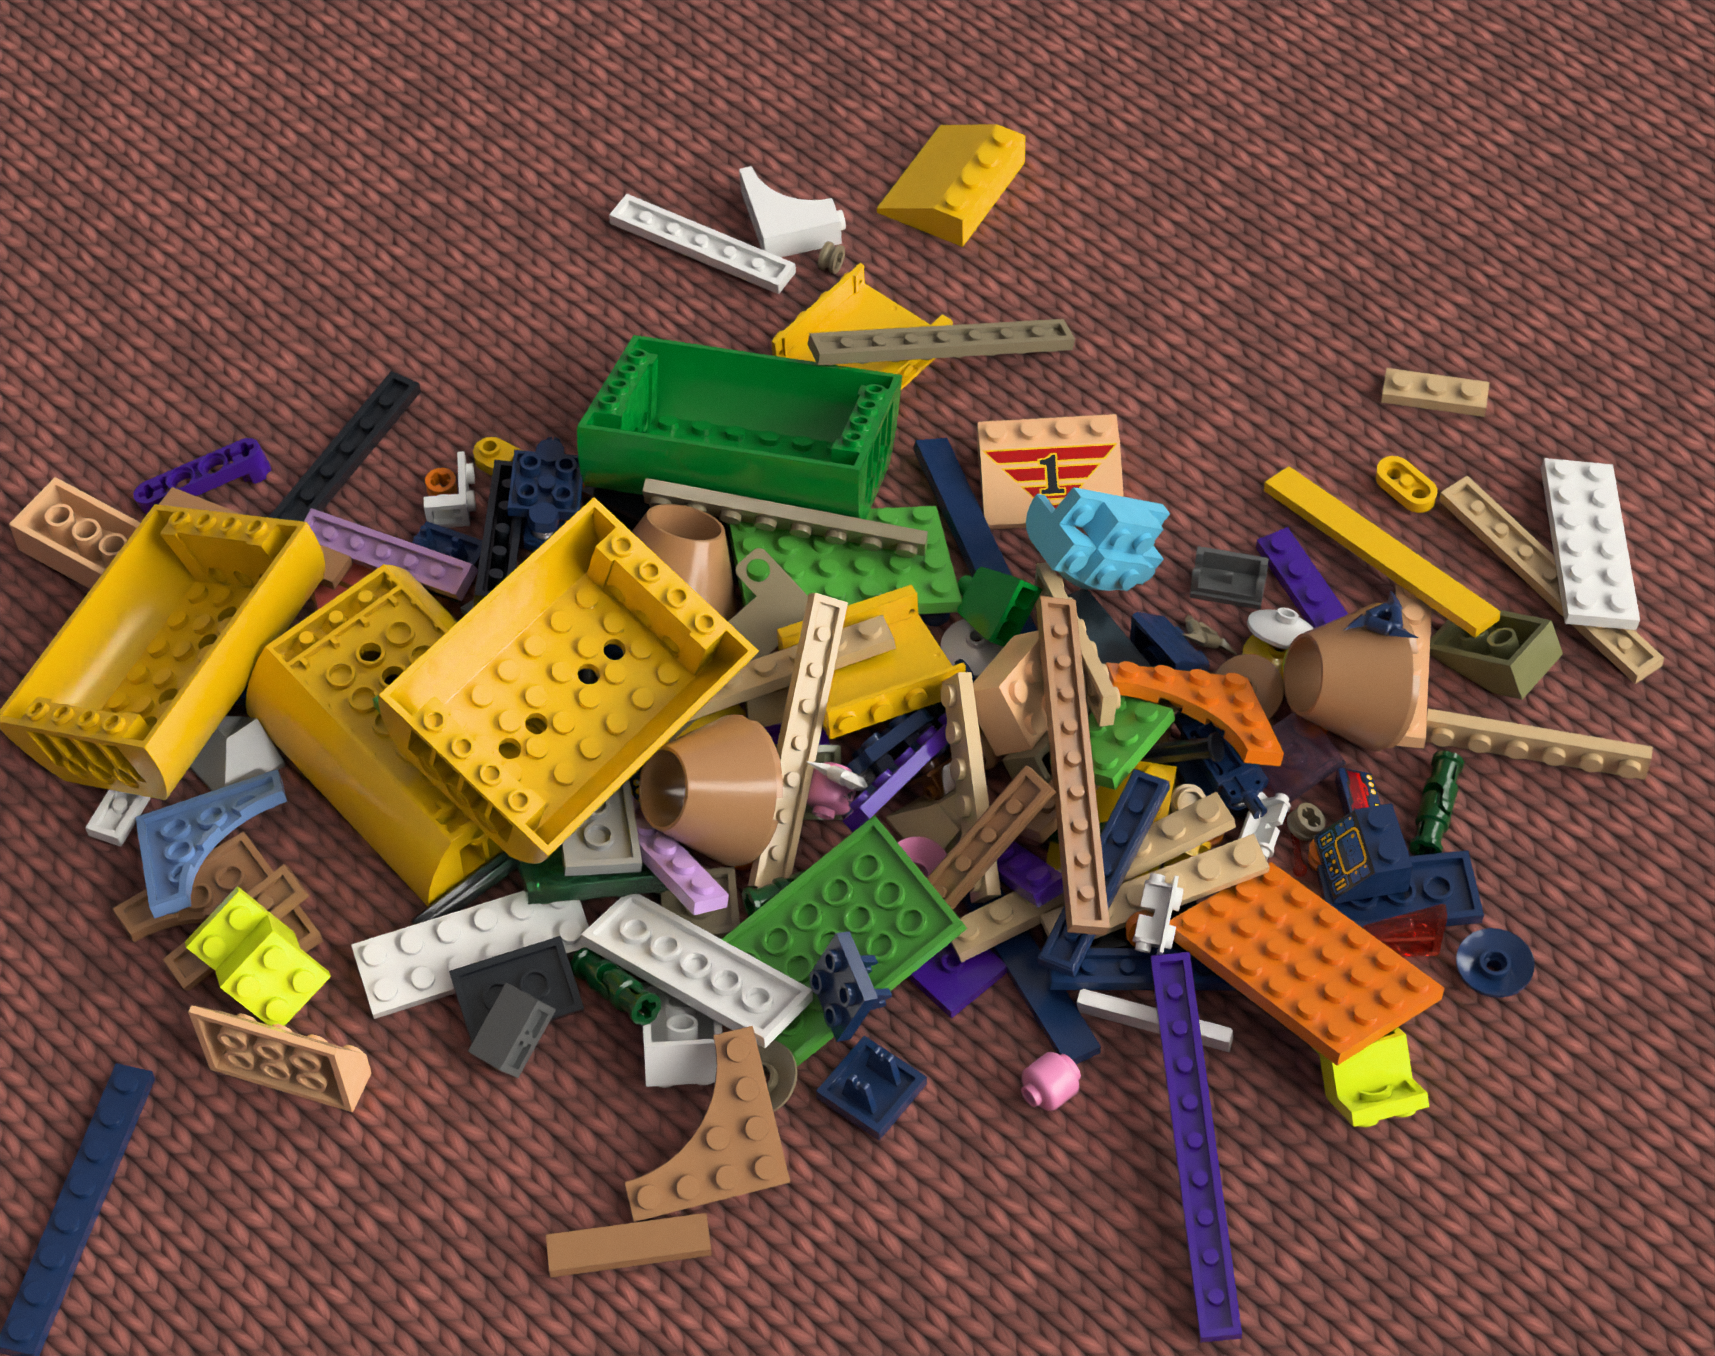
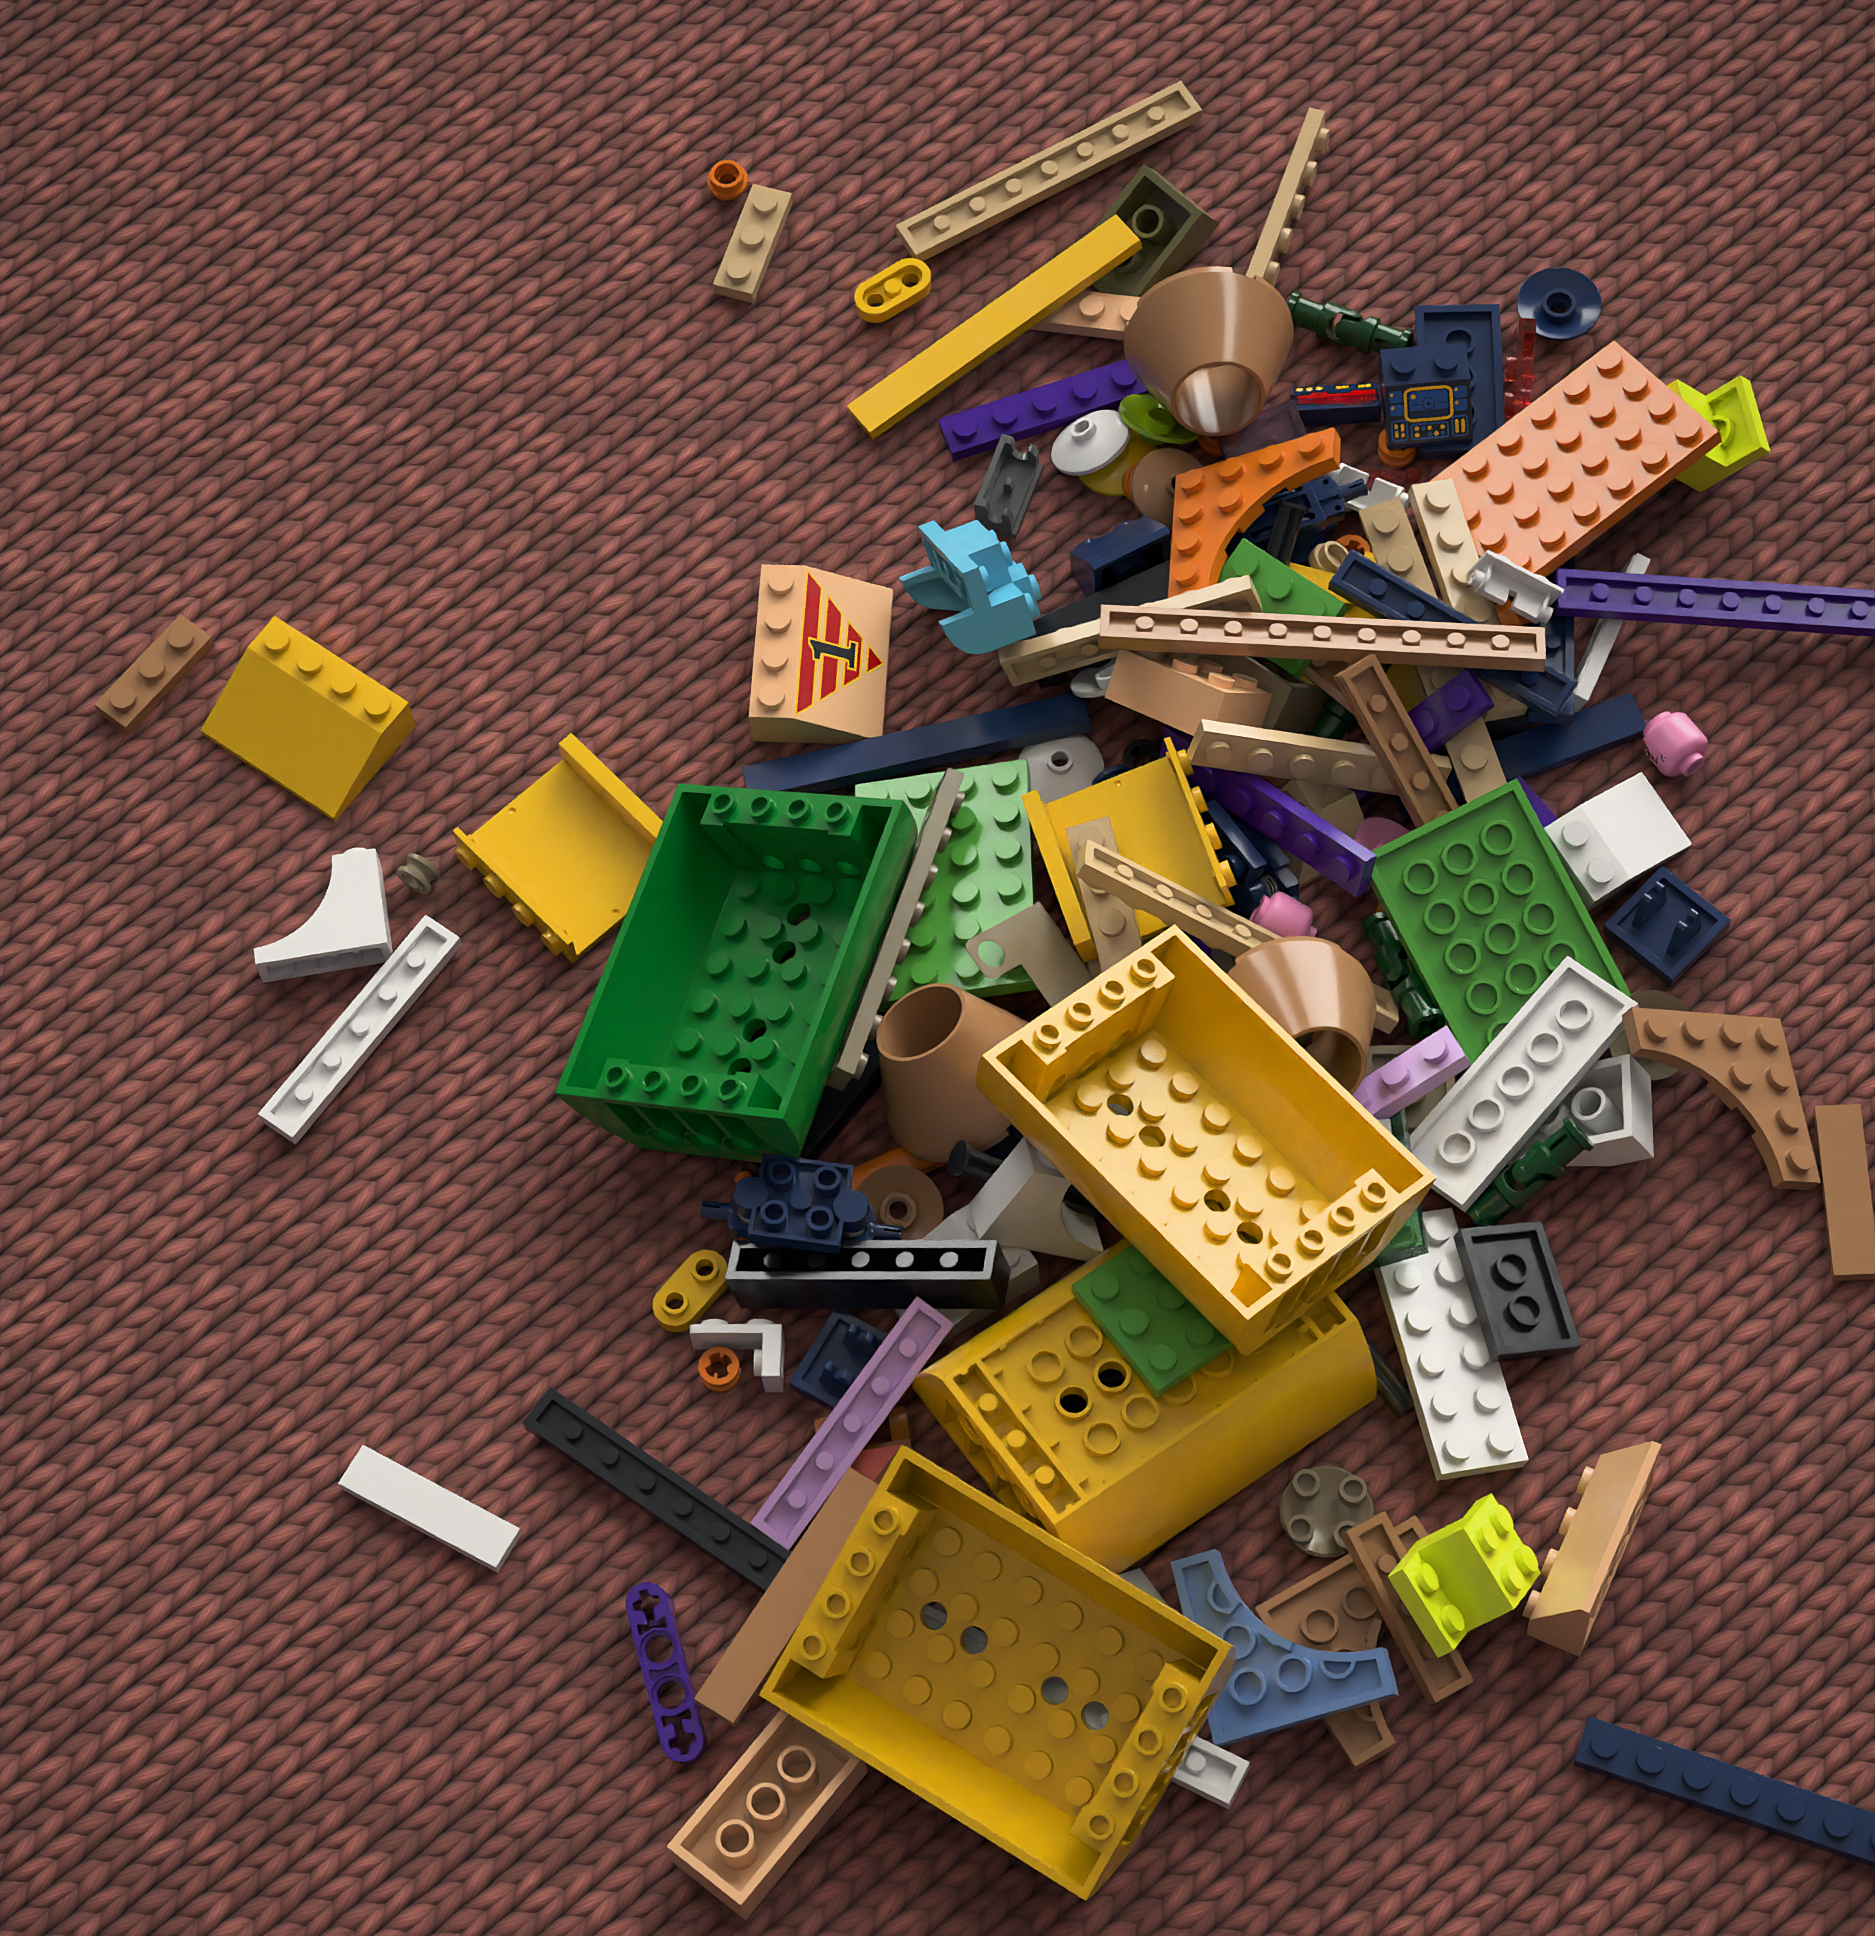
camera: 80 degrees left, 10 degrees up
dark grey hinge [468,982,556,1078] -> none
white piece [806,761,868,791] -> none
dark tan plate [808,319,1075,366] -> none
dark blue plate [809,931,892,1042] -> none
green torso [957,567,1043,647] -> none
dark tan piece [1182,614,1238,656] -> none
dark tan bush [1287,802,1325,841] -> none
dark blue piece [1343,590,1419,638] -> none
white plate [1541,458,1640,630] -> none
none -> medium nougat plate [94,614,215,735]
none -> white tile [338,1445,522,1573]
none -> orange plate [707,160,748,200]
none -> dark tan dish [1279,1466,1374,1558]
none -> white slope [1544,772,1692,912]

